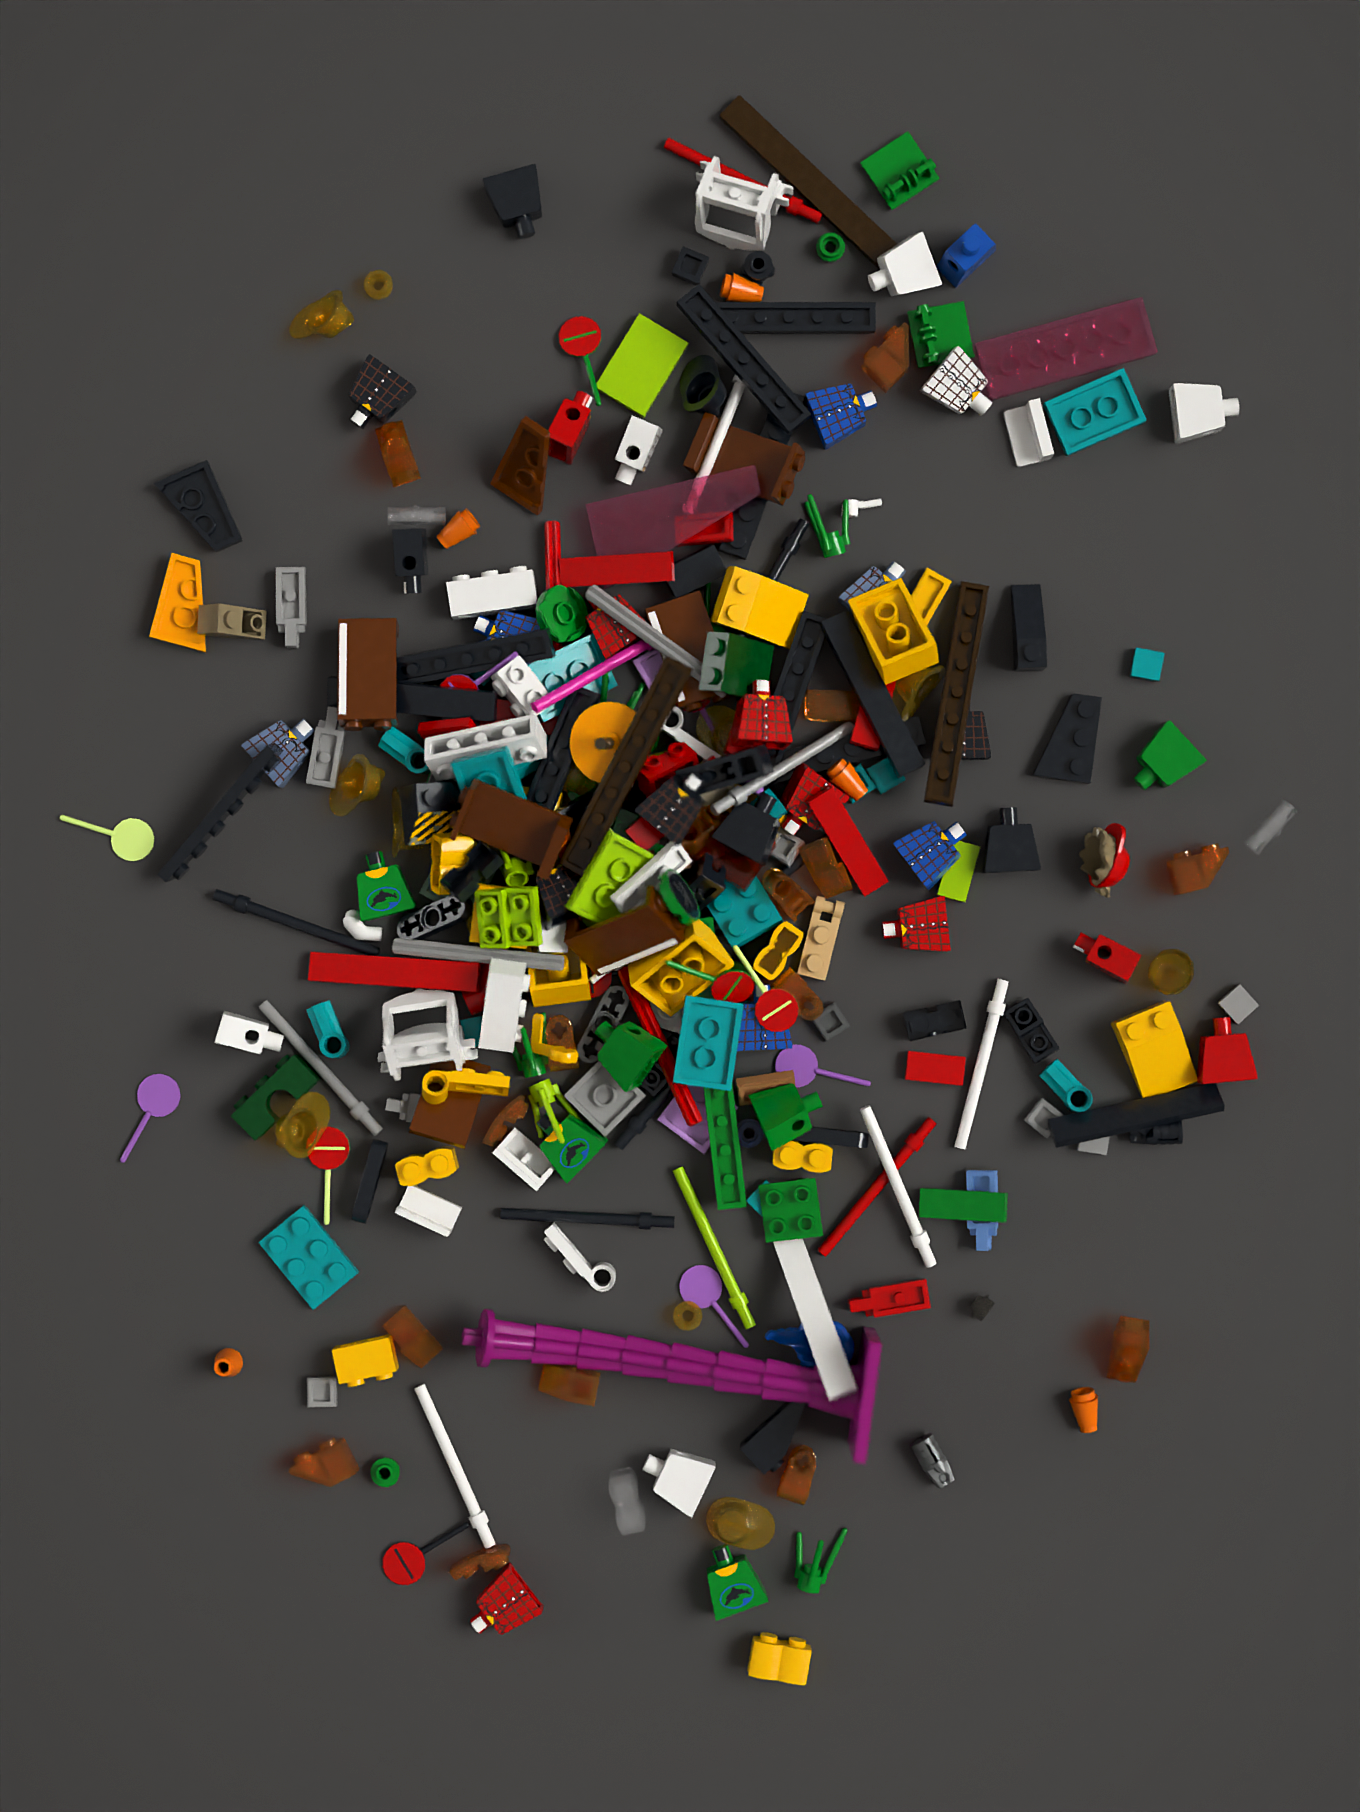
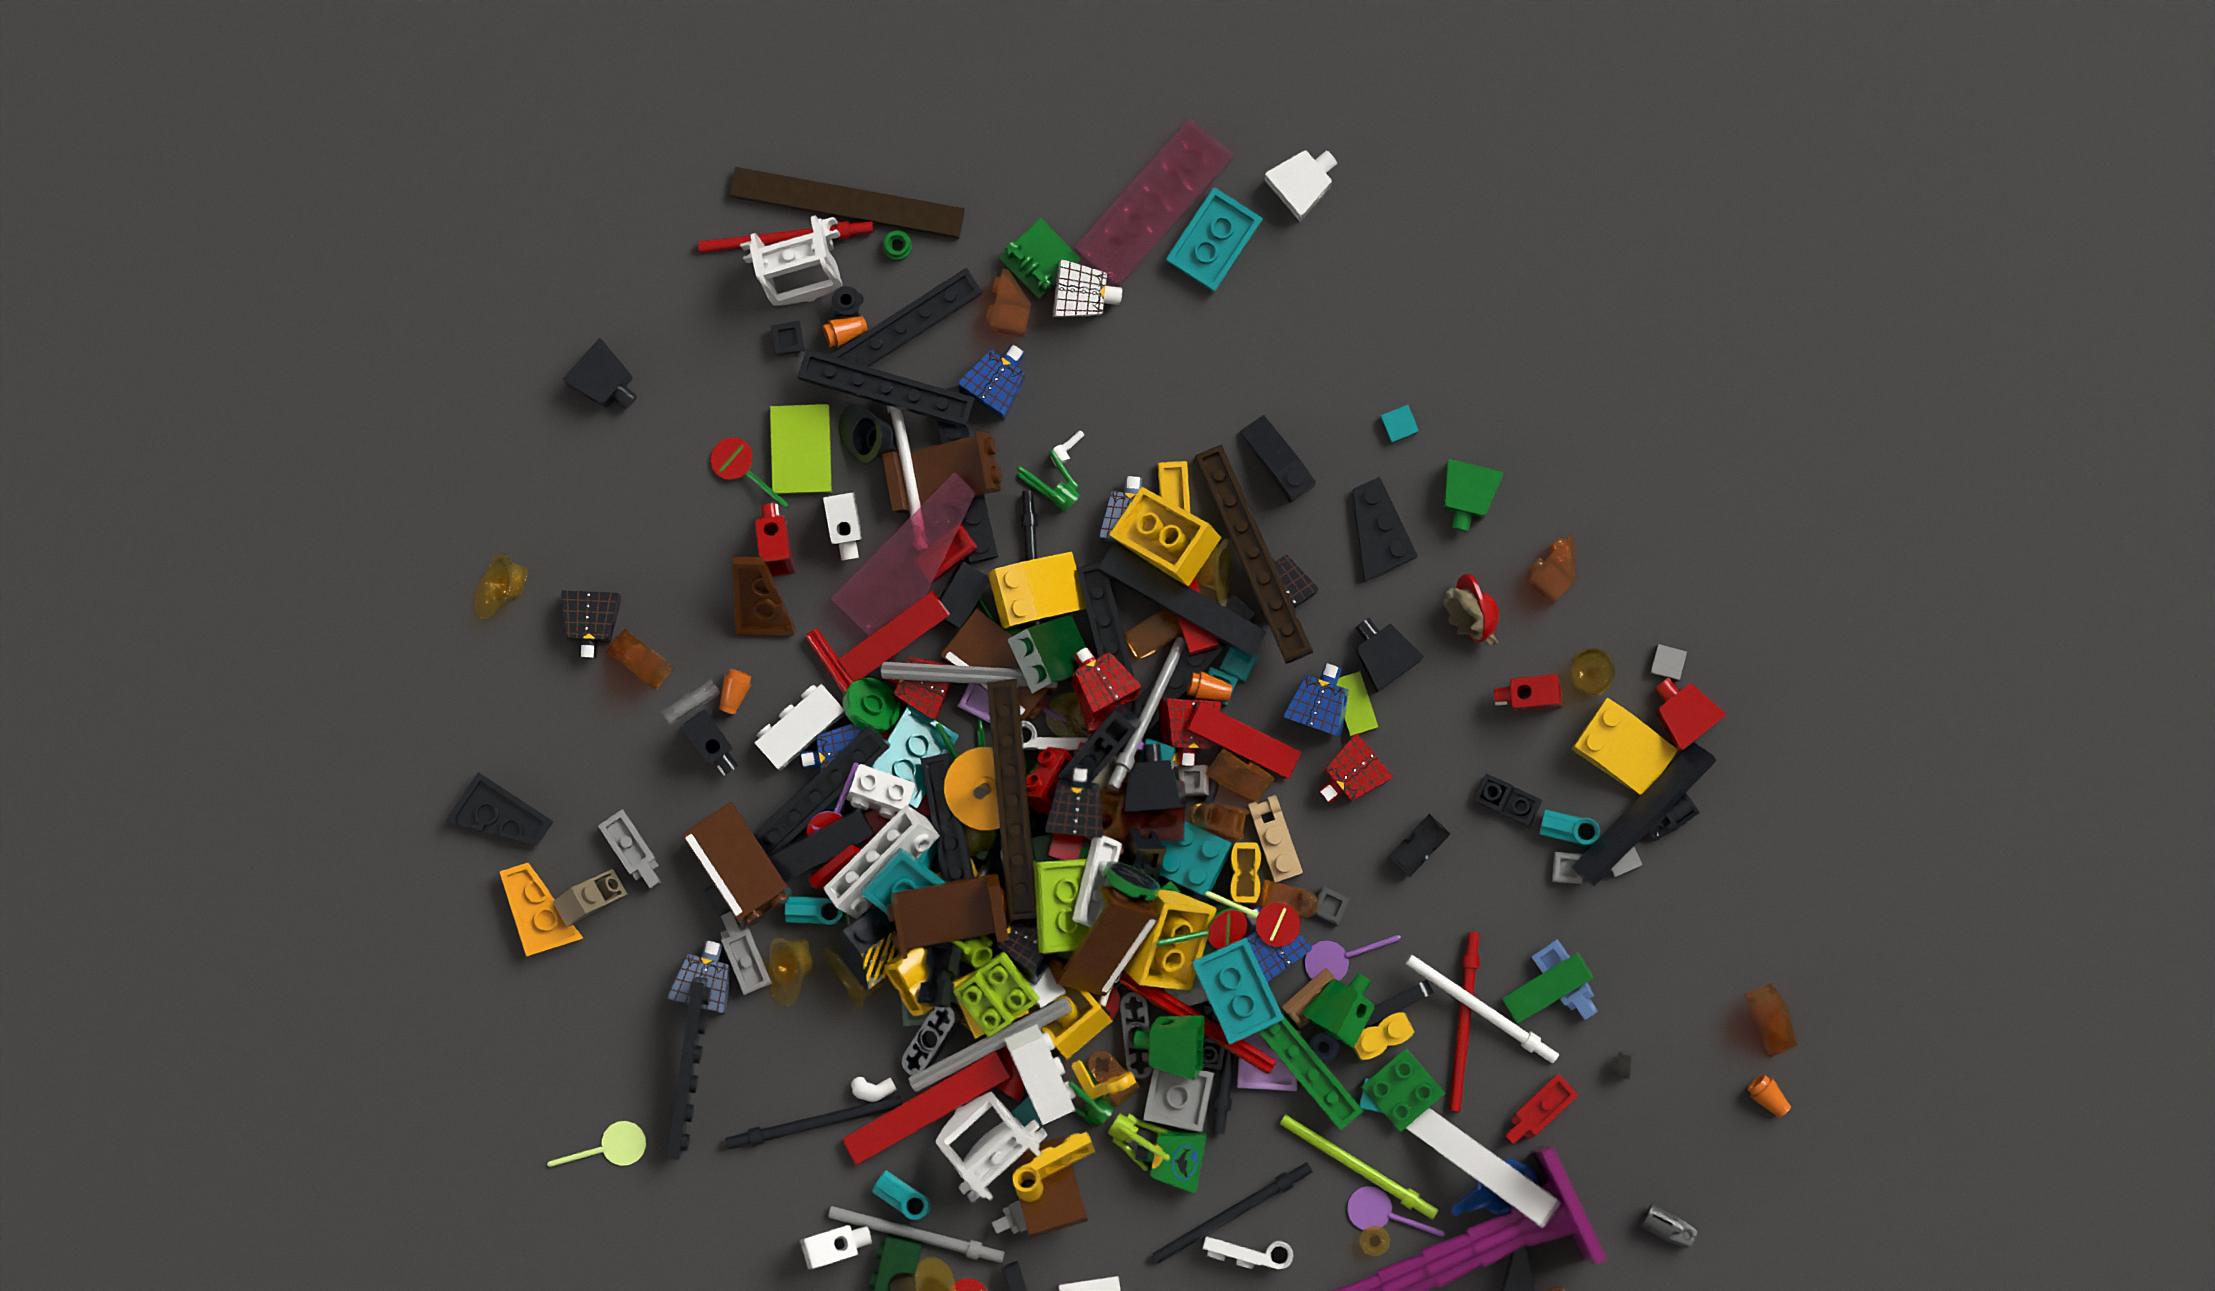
camera: 30 degrees left, 5 degrees down
green torso [357,851,417,922] -> none
clear yellow plate [364,270,393,300] -> none
yellow brick [395,1146,459,1186] -> none
clear orange slope [482,1094,529,1147] -> none
white hinge [493,1127,555,1191] -> none
dark pink bar [531,639,654,713] -> none
green hinge [860,131,940,210] -> none
white torso [868,232,942,296] -> none
red tile [905,1050,966,1086] -> none
blue torso [936,223,996,288] -> none
white bar [954,979,1009,1149] -> none
white panel [1003,398,1054,467] -> none
clear pin [1244,800,1298,855] -> none

